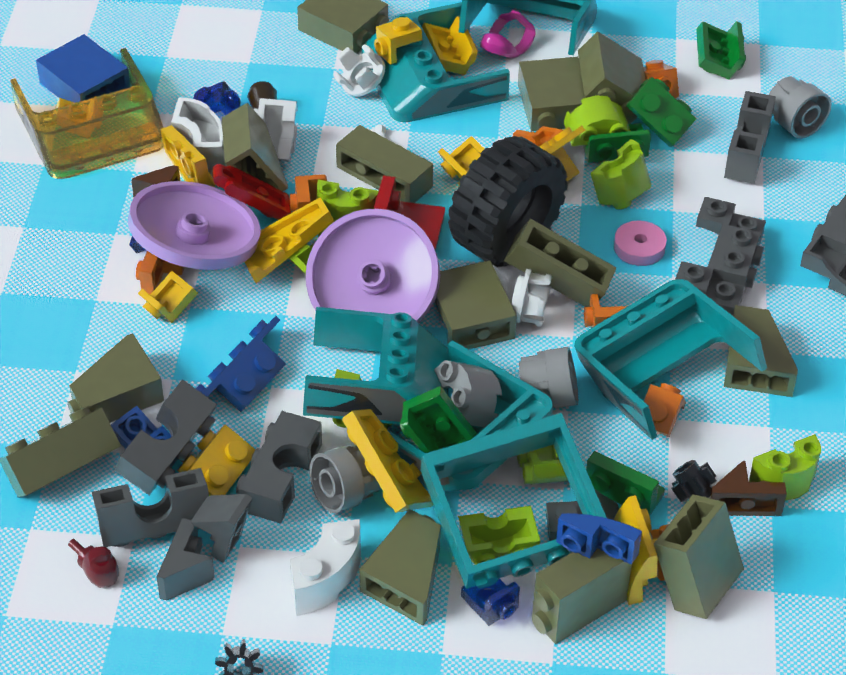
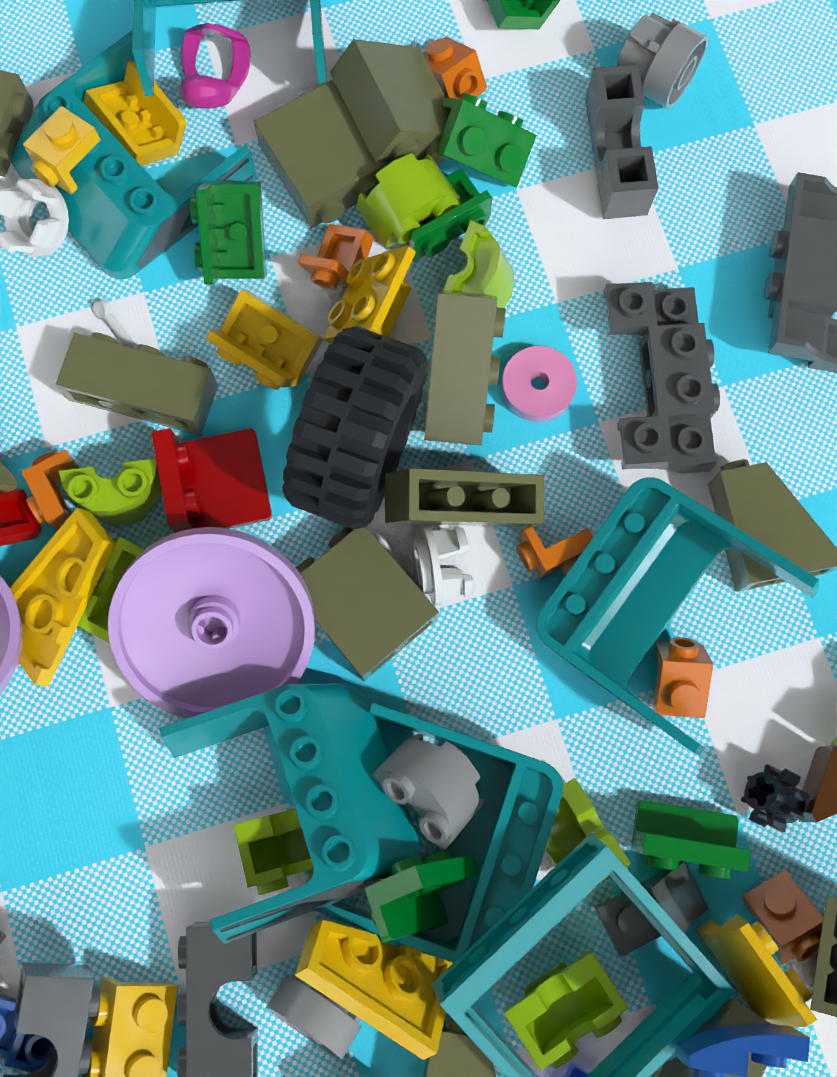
camera: 25 degrees left, 30 degrees up
blue bracket [196,316,286,412] -> none
light grey piece [519,346,579,408] -> none
none -> green bracket [190,181,267,285]
none -> olive brick [424,290,506,446]

